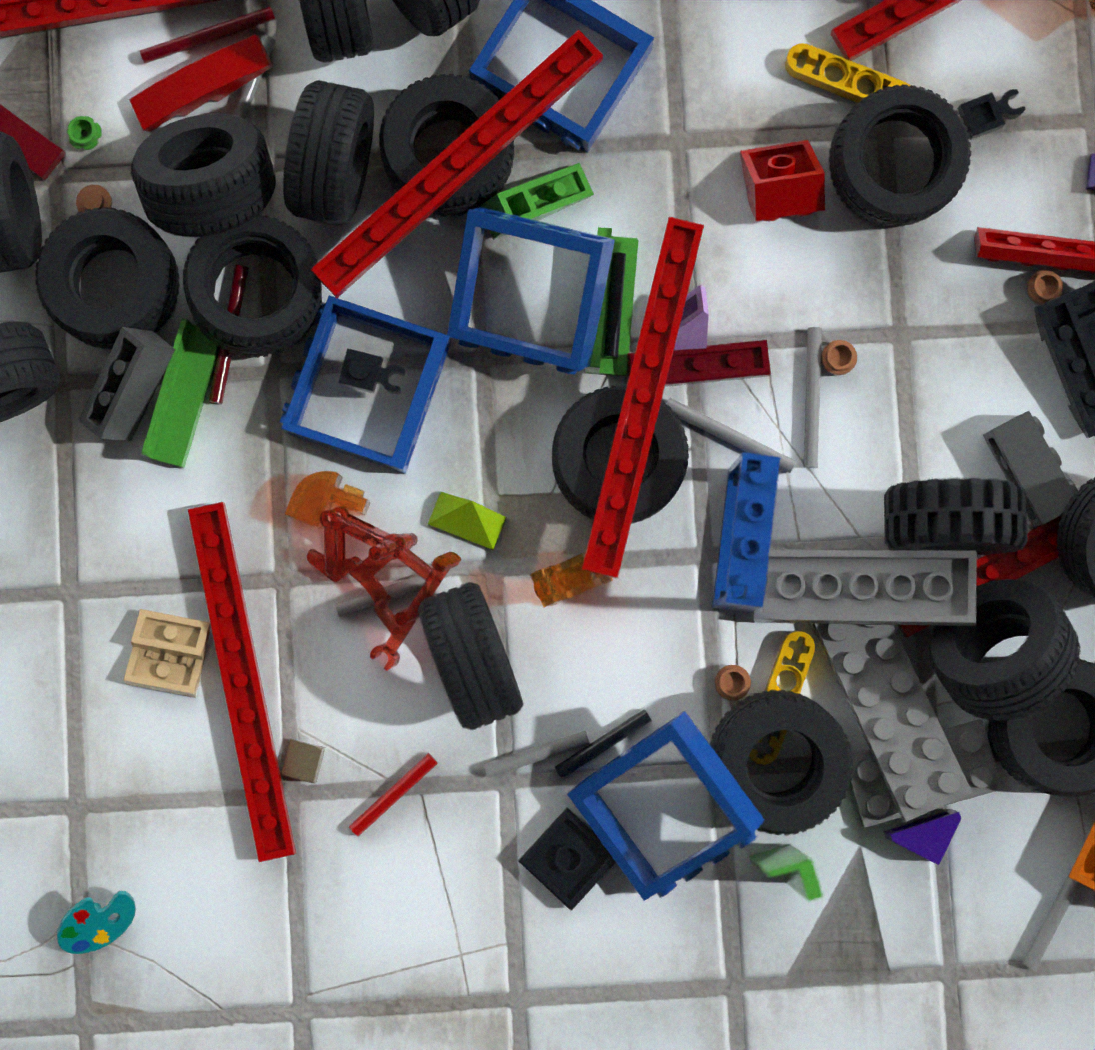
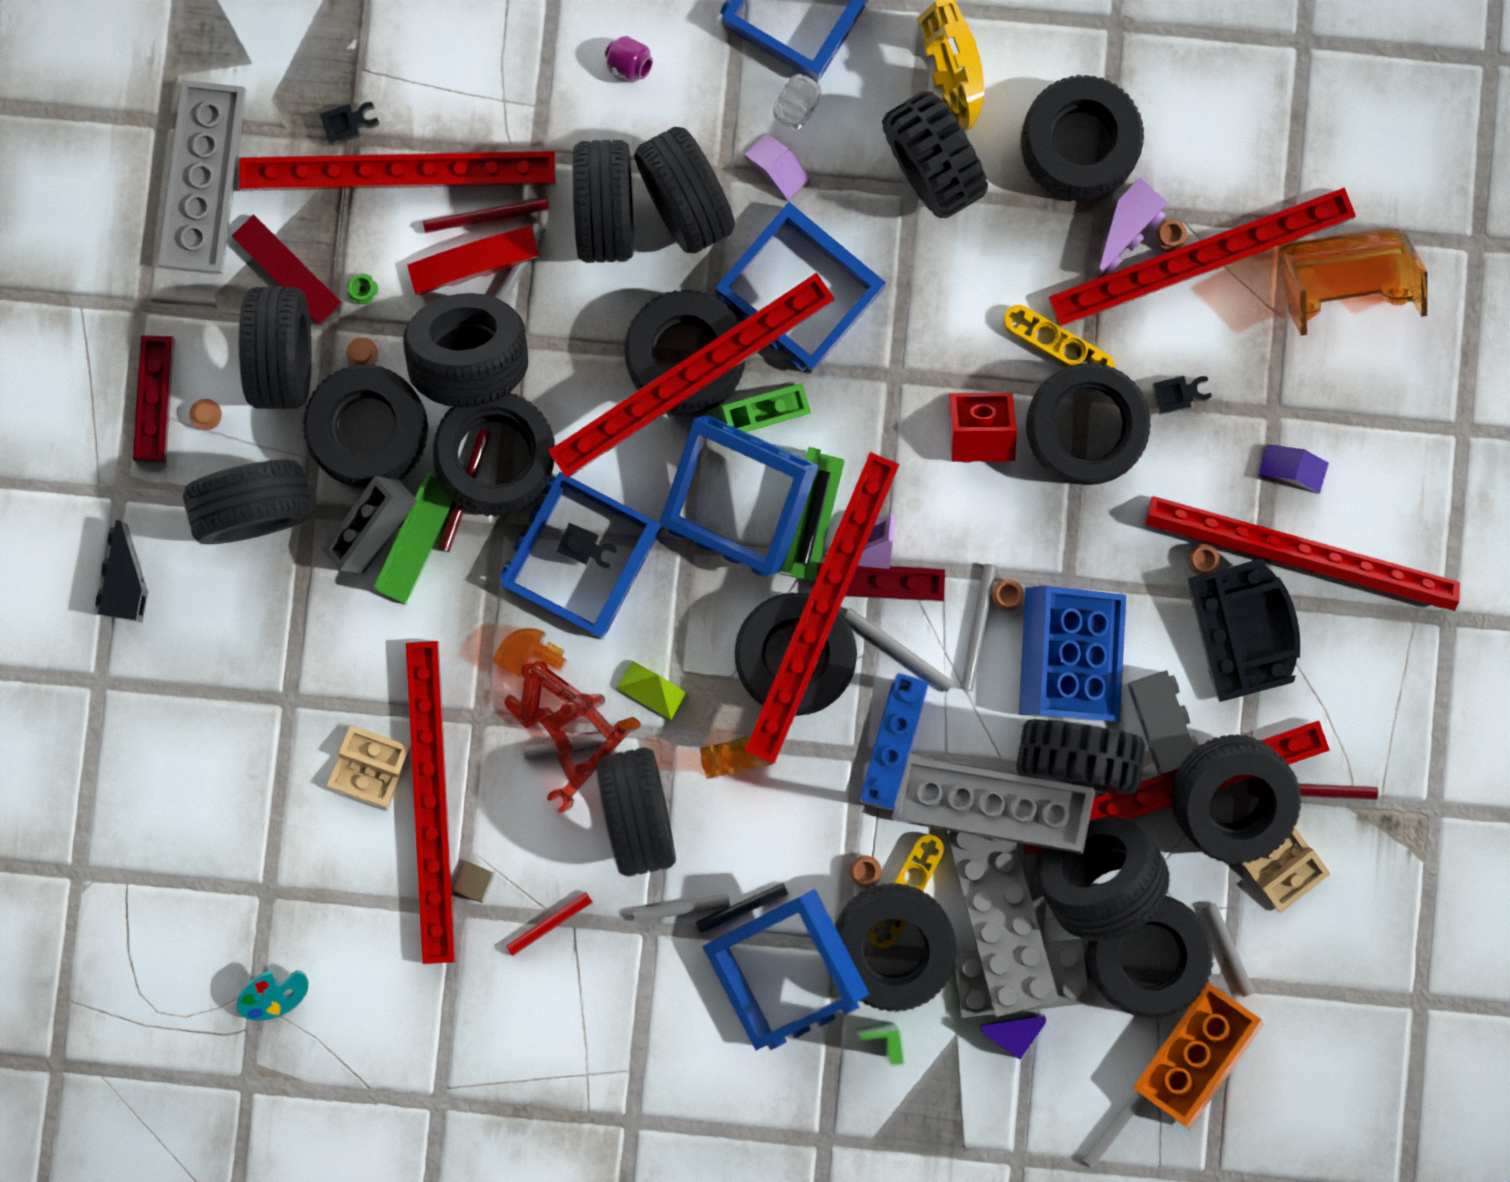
camera: 15 degrees right, 0 degrees up
black tyre [283,80,374,225] -> none
black plate [518,807,616,911] -> none
none -> blue slope [1018,586,1126,722]

